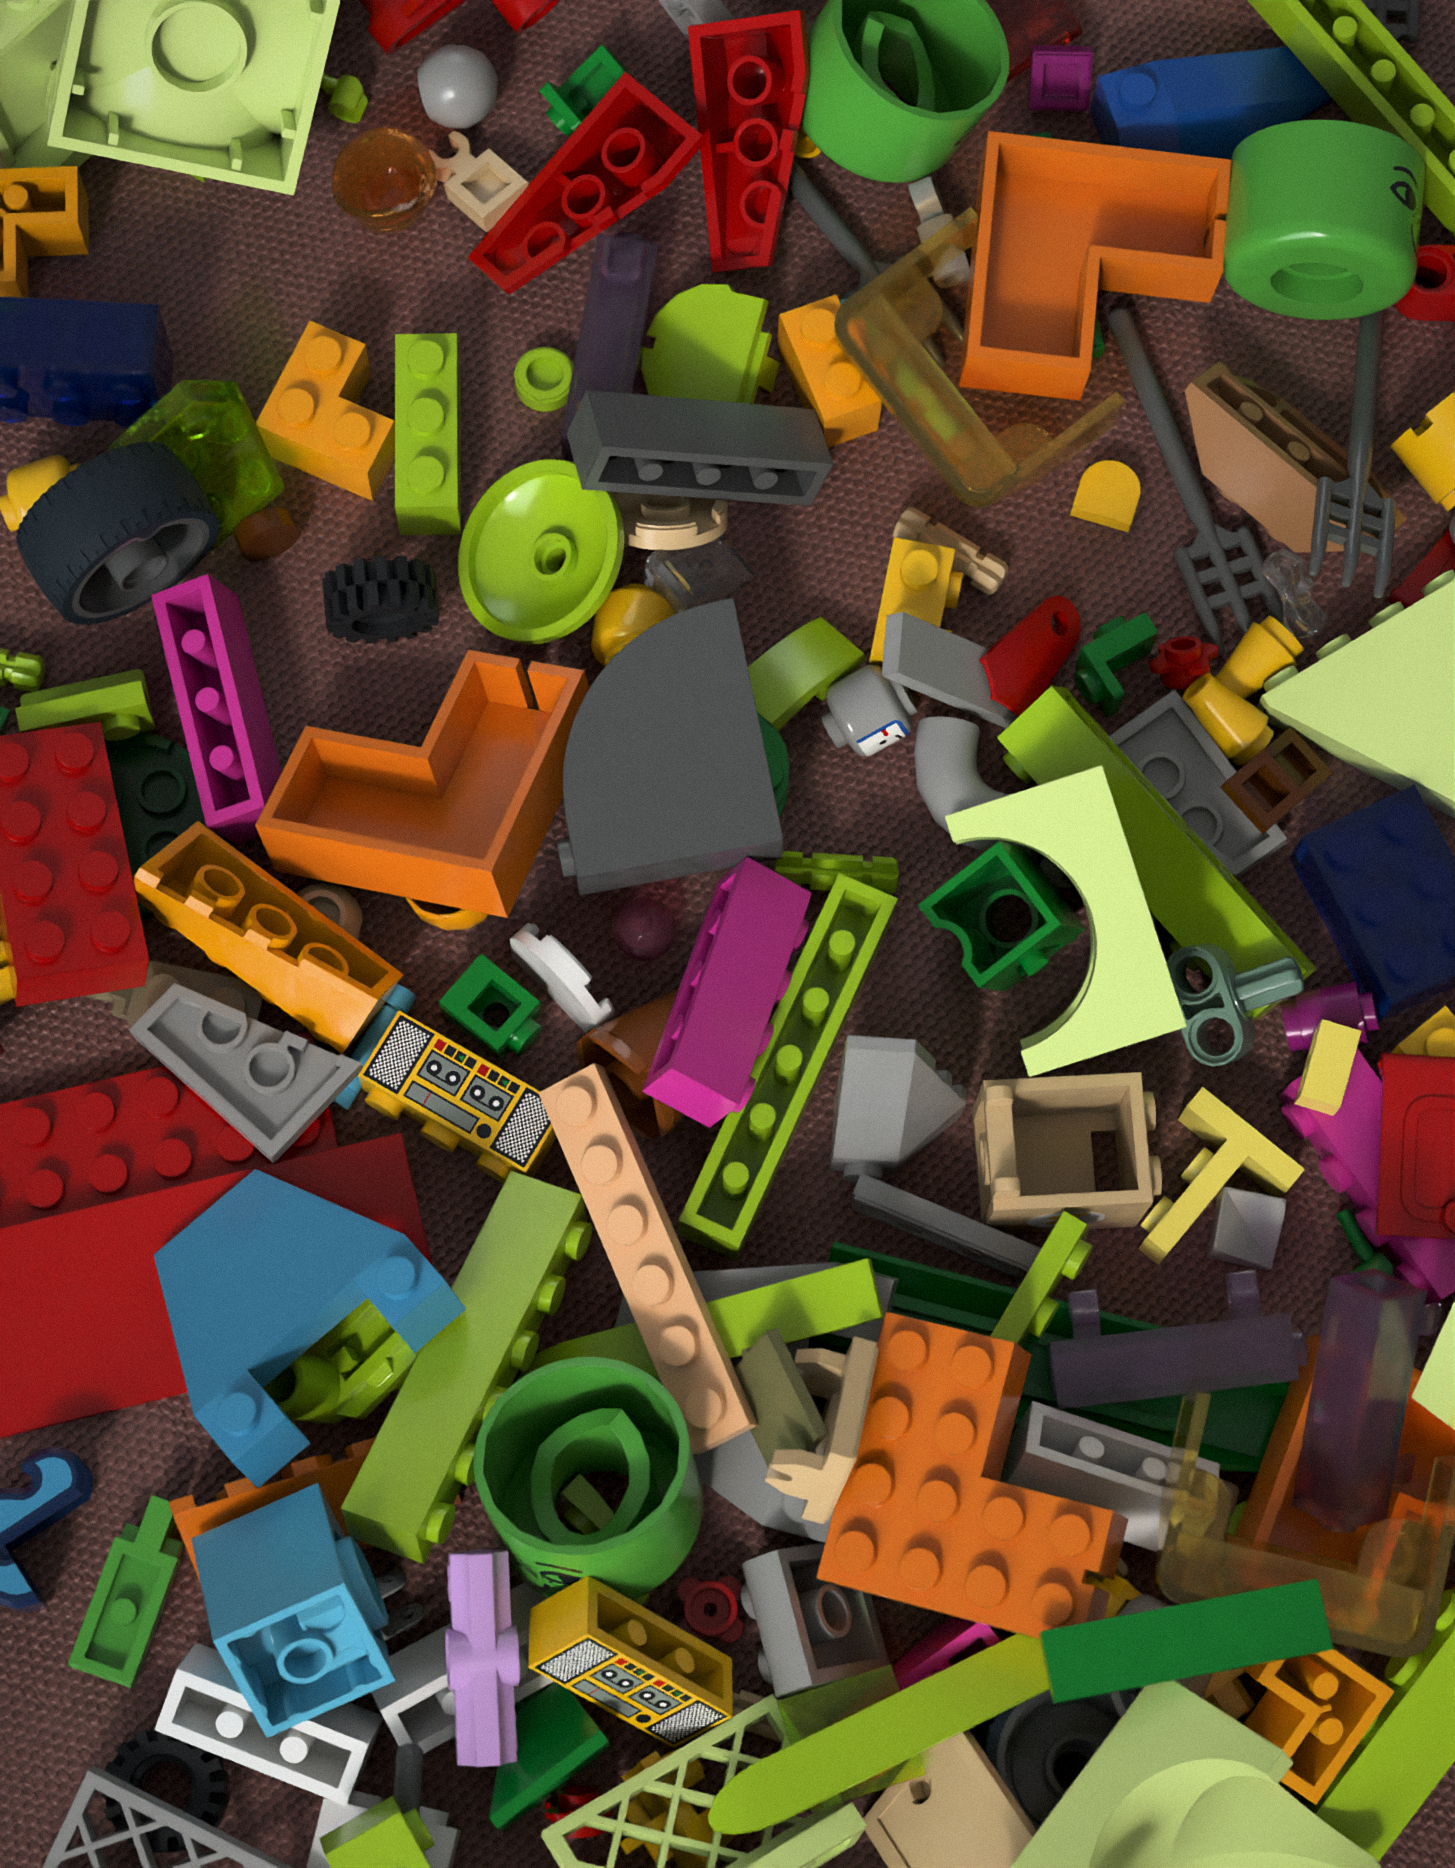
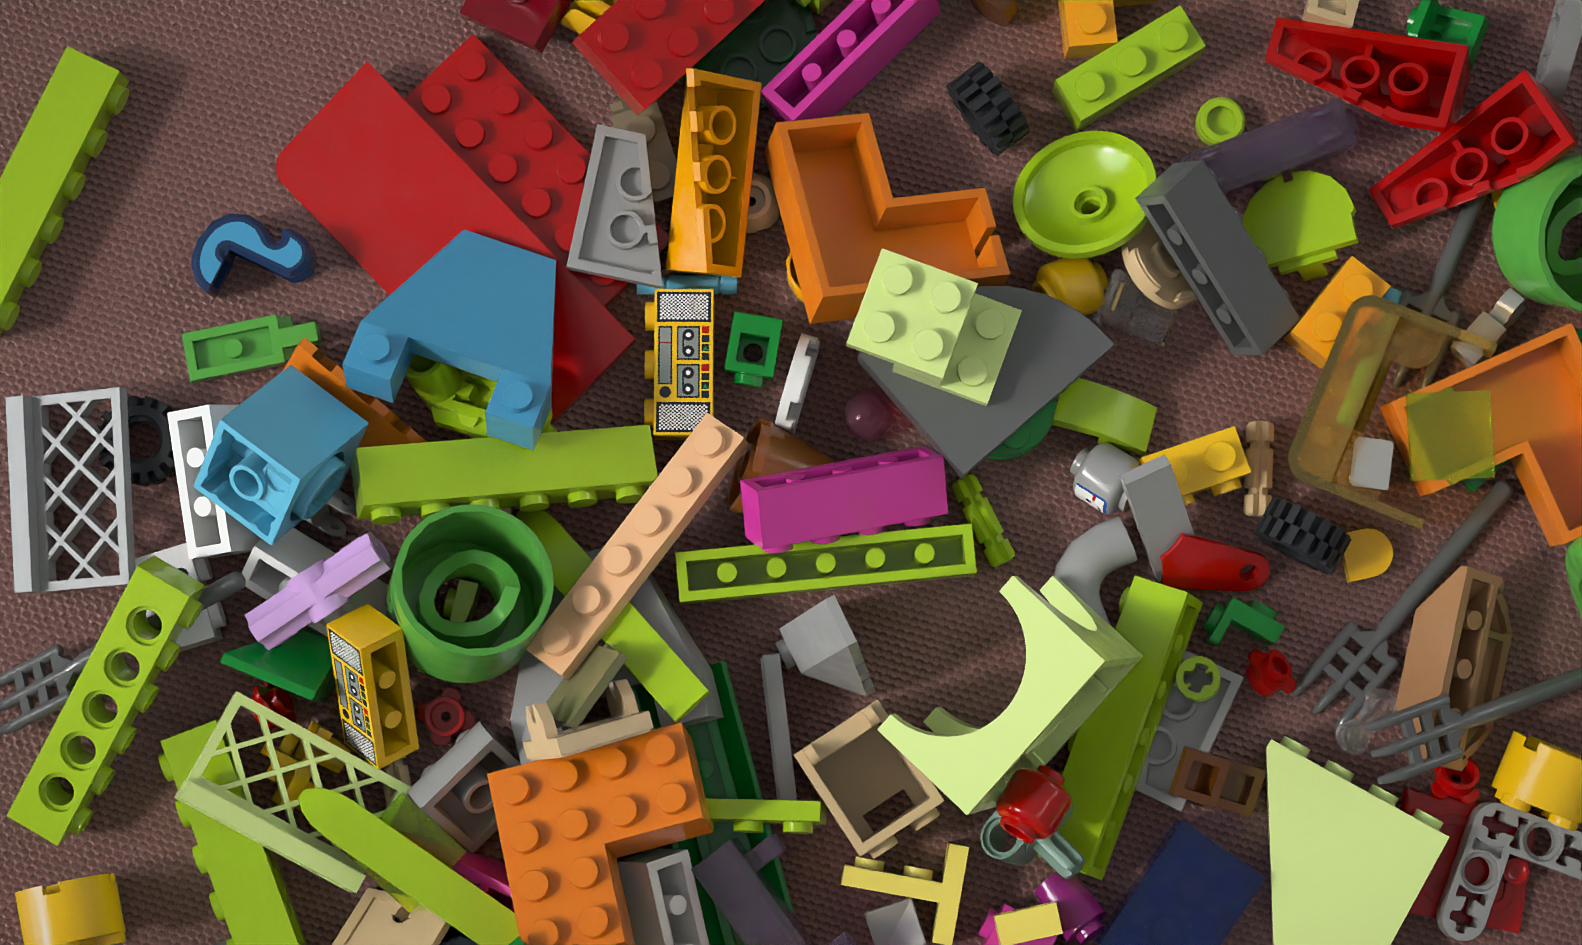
camera: 65 degrees right, 10 degrees up
green piece [918,841,1086,991] -> none
yellow cone [1182,673,1274,766] -> none
yellow cone [1214,615,1304,700] -> none
none -> yellowish green bracket [846,248,1022,406]
none -> red head [996,765,1072,844]
none -> lime bush [1176,656,1221,702]
none -> black tyre [1254,497,1352,575]
none -> light grey slope [1349,437,1394,491]
none -> clear neon green piece [1406,387,1495,485]
none -> red plate [1431,758,1480,804]

